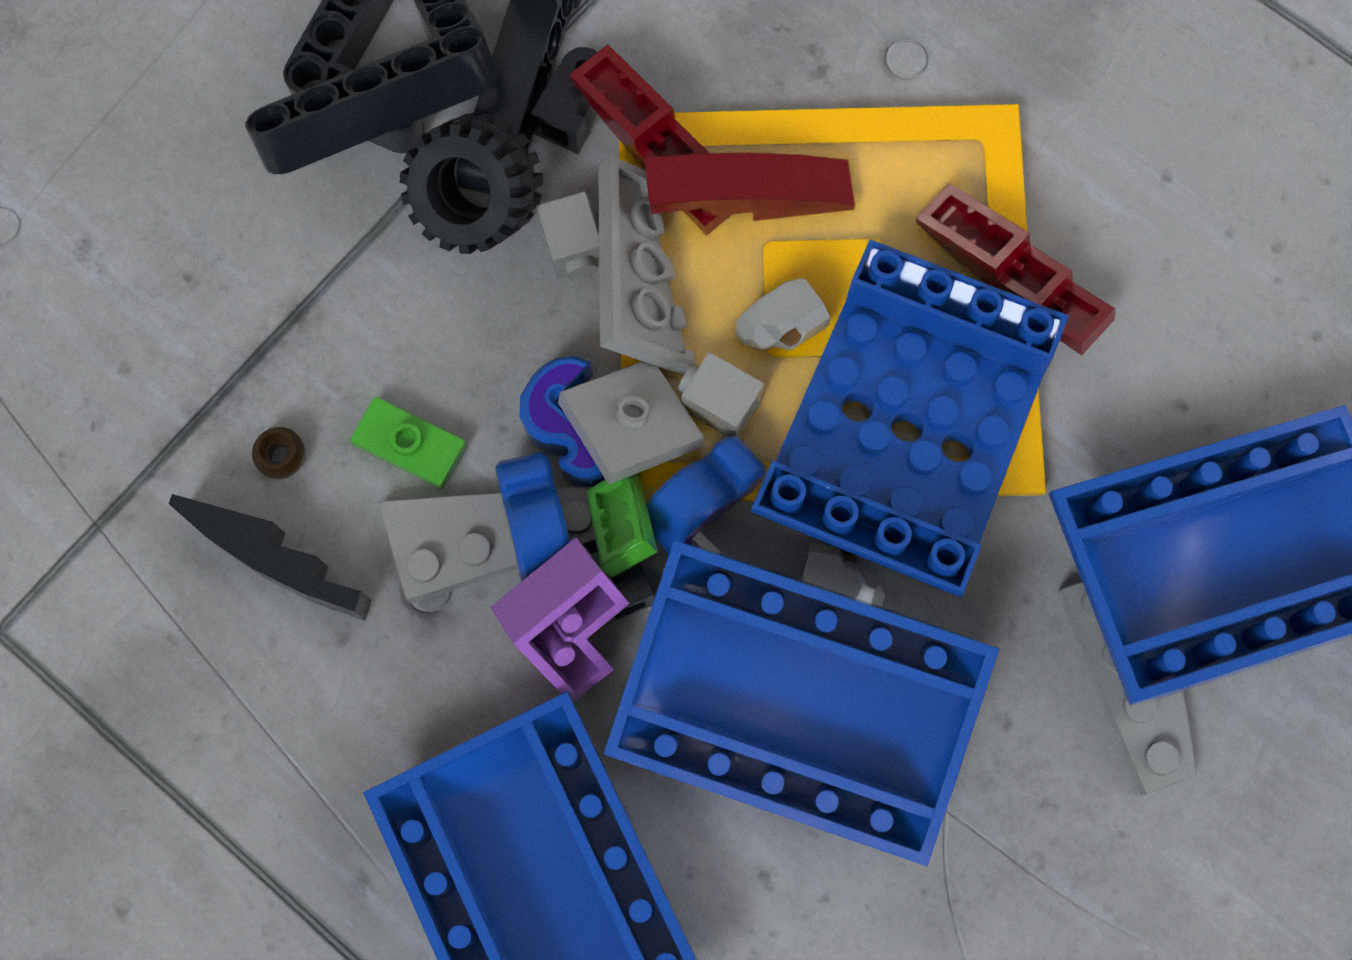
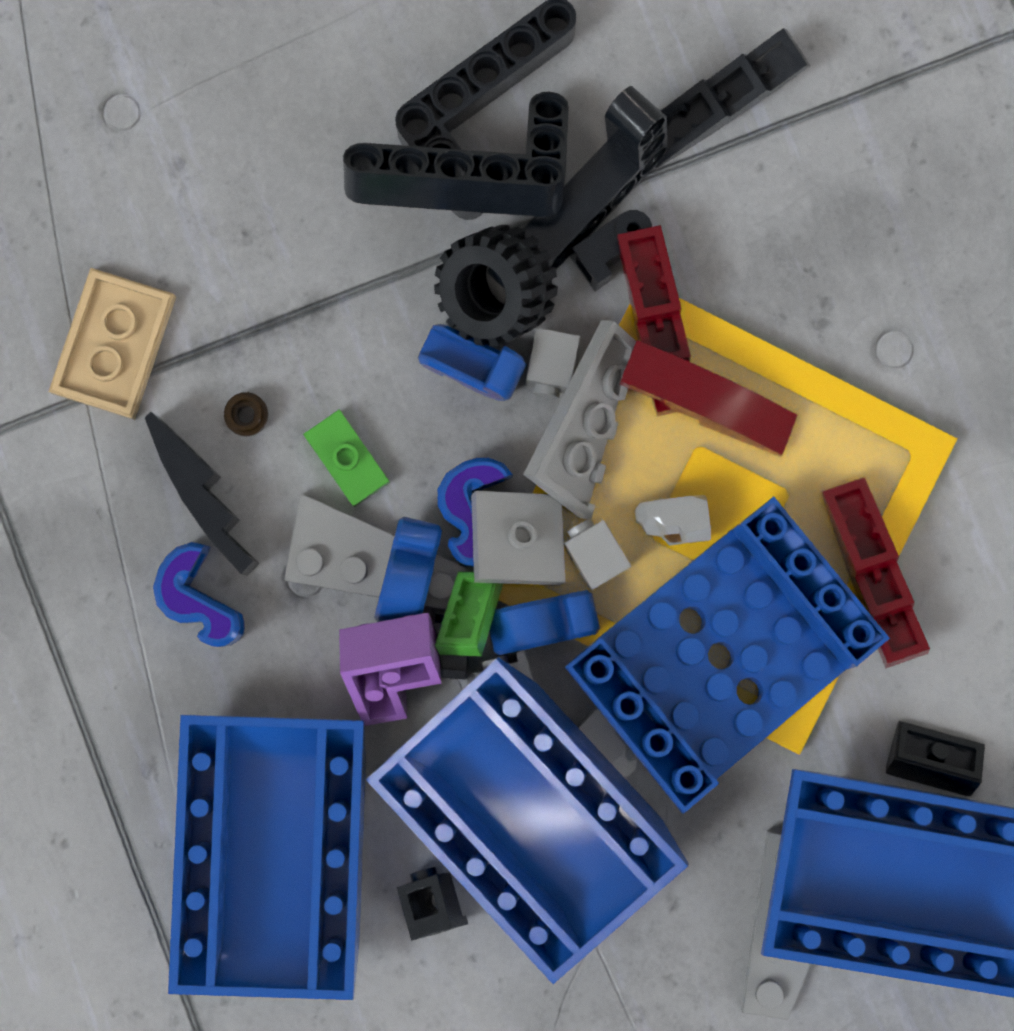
camera: 25 degrees right, 10 degrees up
none -> tan tile [48,268,176,420]
none -> blue animal [153,542,245,647]
none -> black brick [397,867,468,941]
none -> blue animal [418,324,526,401]
none -> black slope [886,721,985,796]

